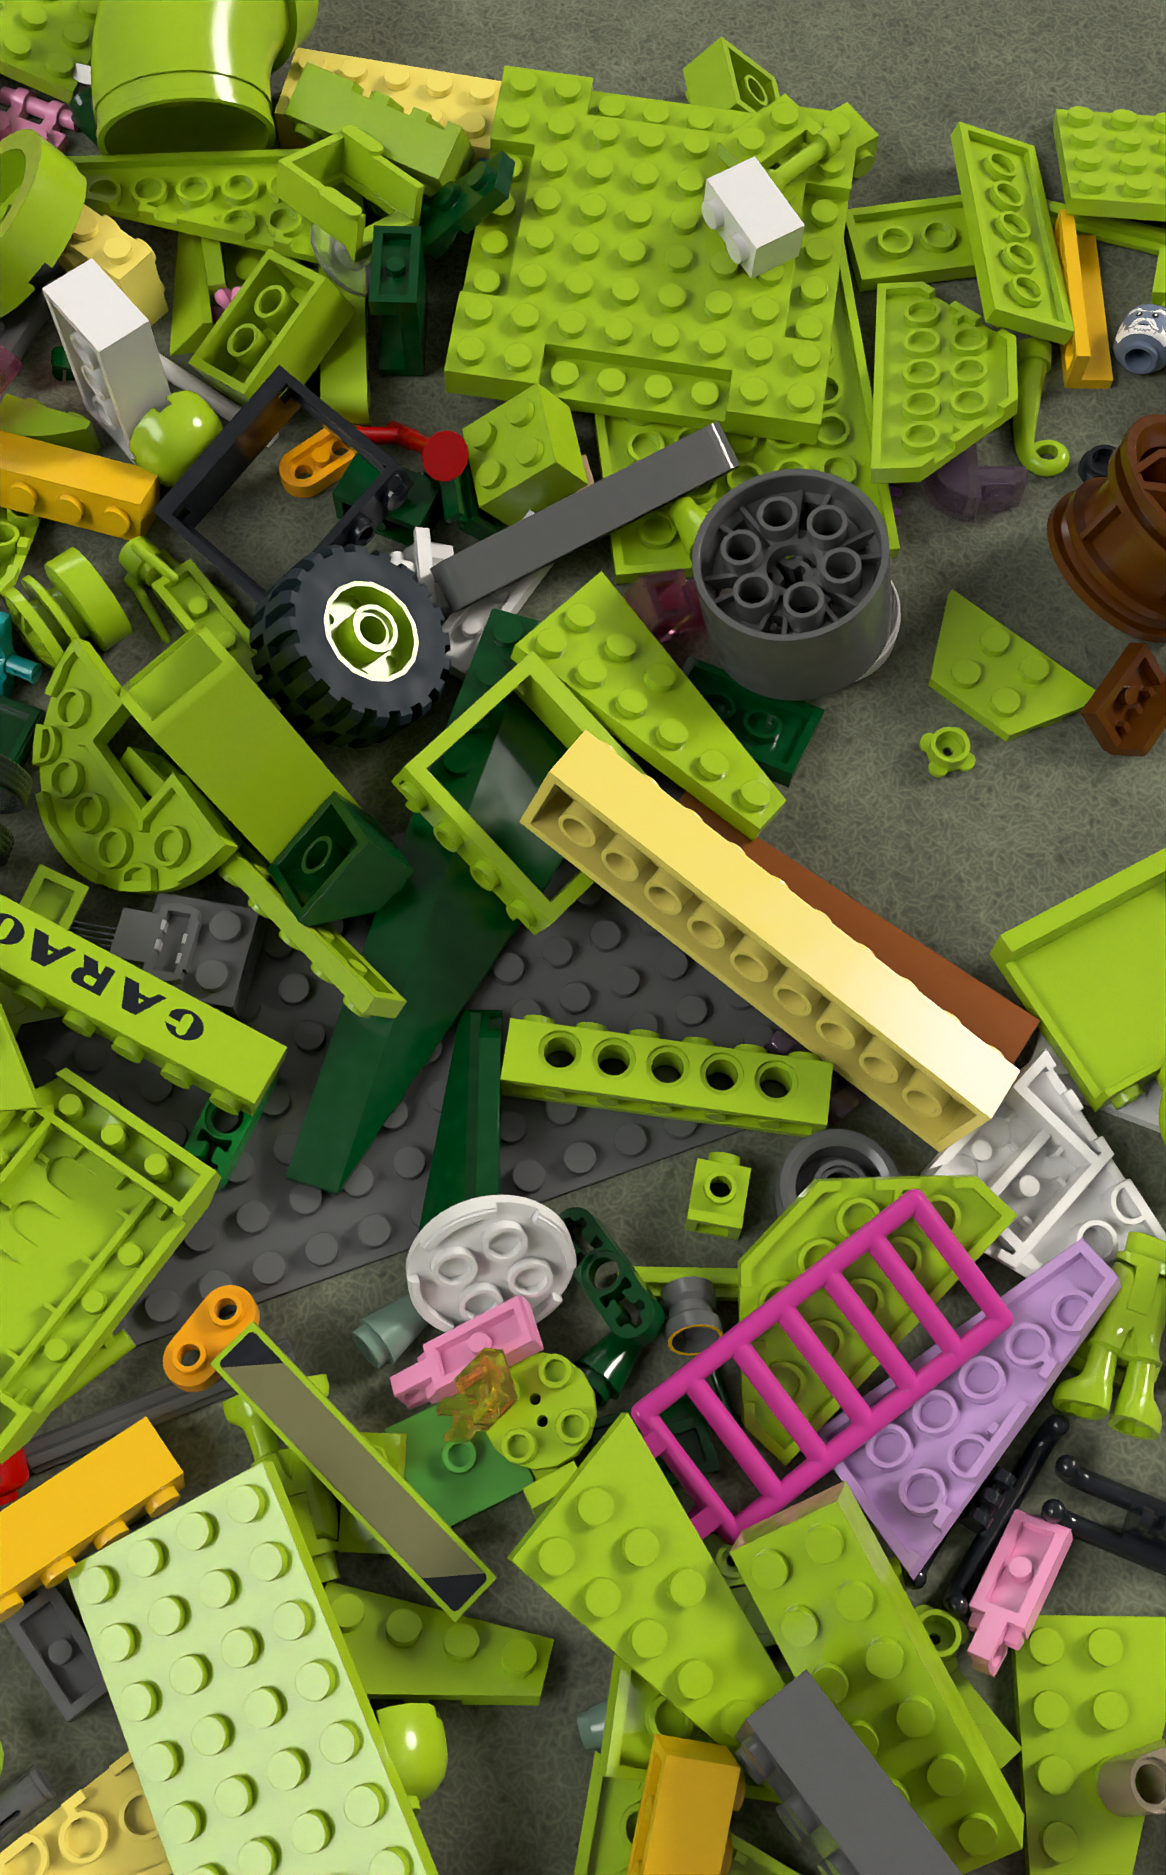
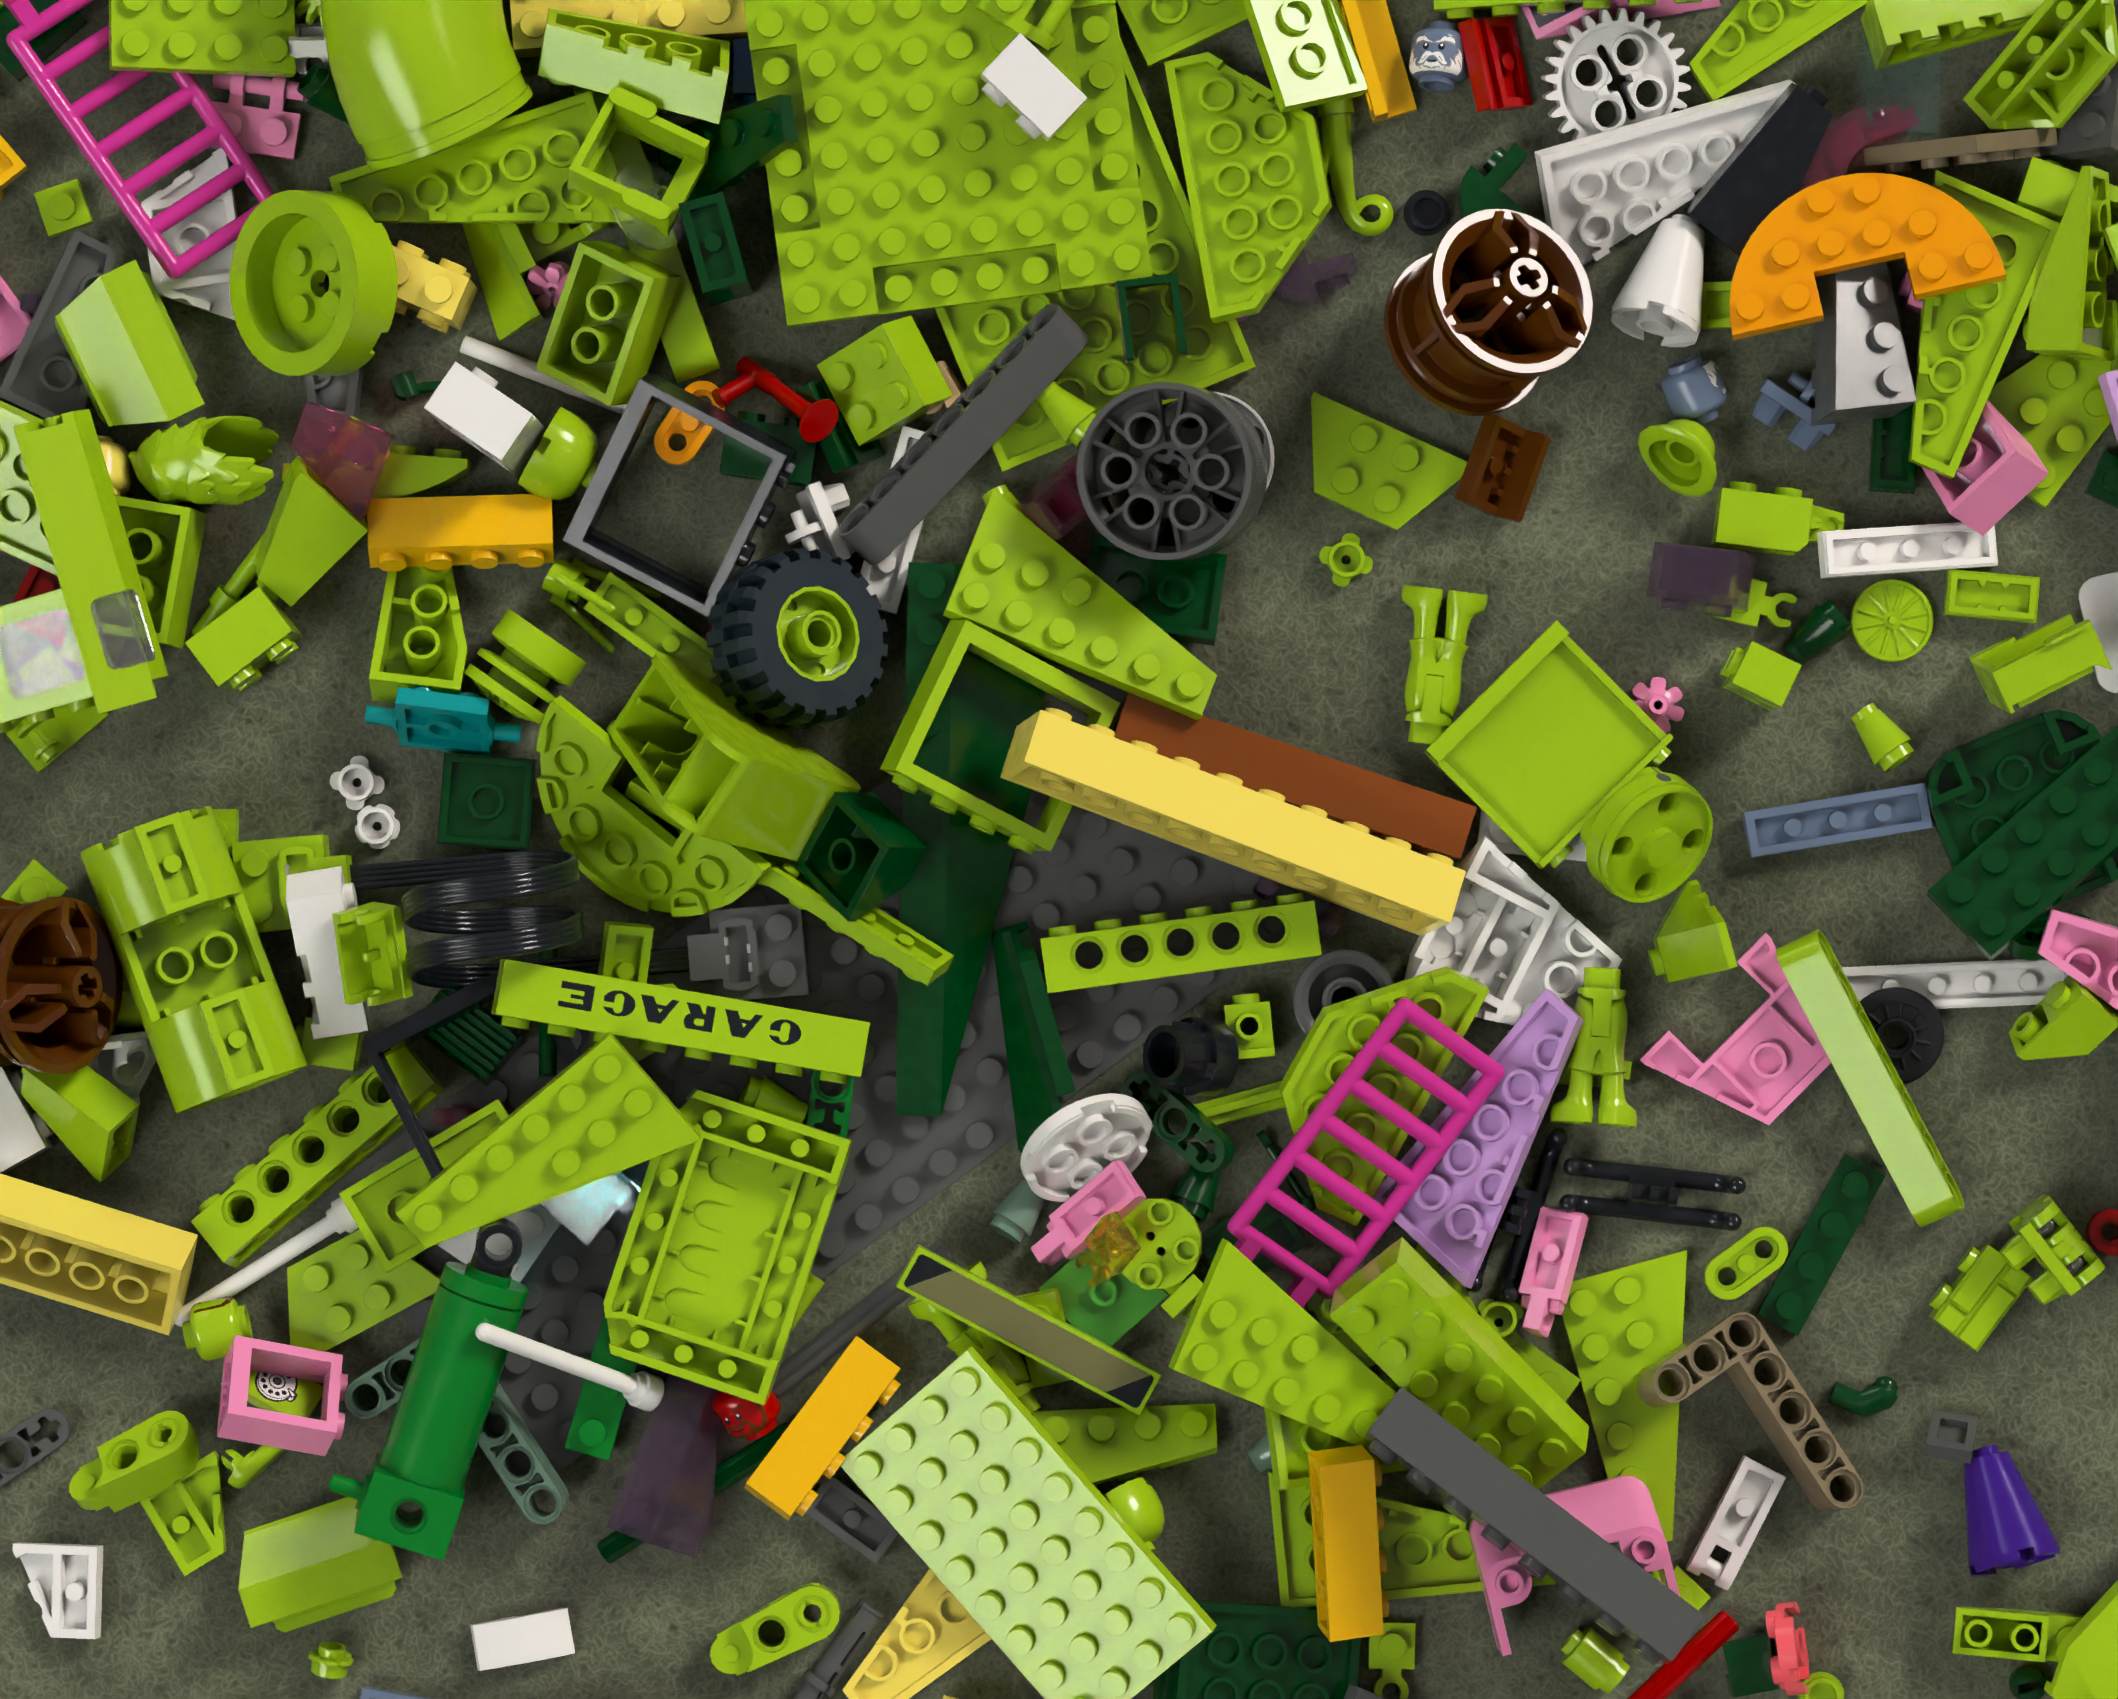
camera: 15 degrees left, 20 degrees up
light orange plate [163,1285,260,1392] -> none
dark grey wheel [660,1276,723,1356] -> none
none -> lime cone [738,1075,809,1123]
none -> dark green piece [1114,273,1188,364]
none -> black piece [1142,1017,1239,1097]
none -> lime piece [1401,584,1488,744]

